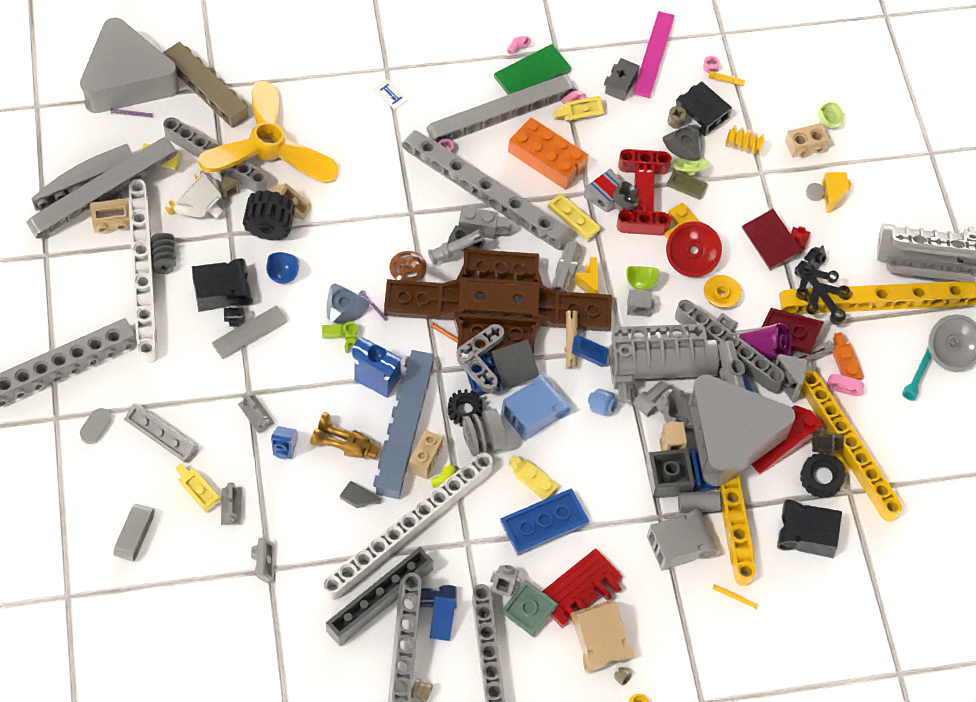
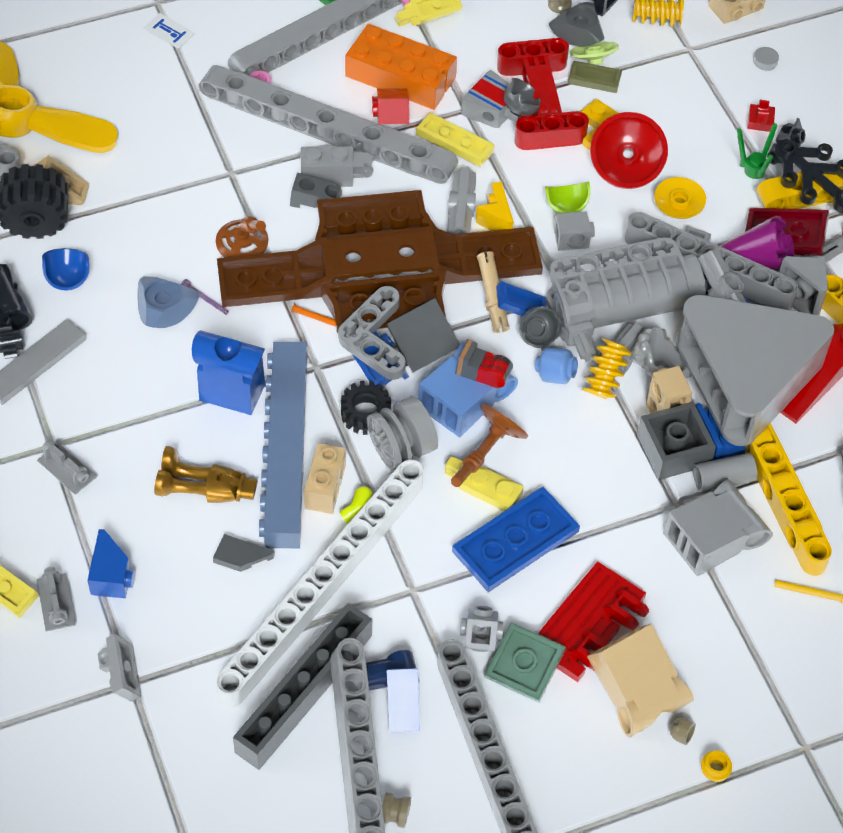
camera: 10 degrees left, 5 degrees down
slope [271,426,298,459] -> none
lime bar [322,321,358,353] -> none
light grey pin [428,229,484,265] -> none
dark red tile [741,208,802,271] -> none
yellow slope [822,172,851,213] -> none
none -> blue slope [87,529,135,599]
none -> brick [372,88,409,125]
none -> dark orange dish [451,404,529,487]
none -> leg [455,339,513,388]
none -> dark grey hair [519,306,562,348]
none -> yellow piece [581,338,633,399]
none -> green plant [737,123,778,179]

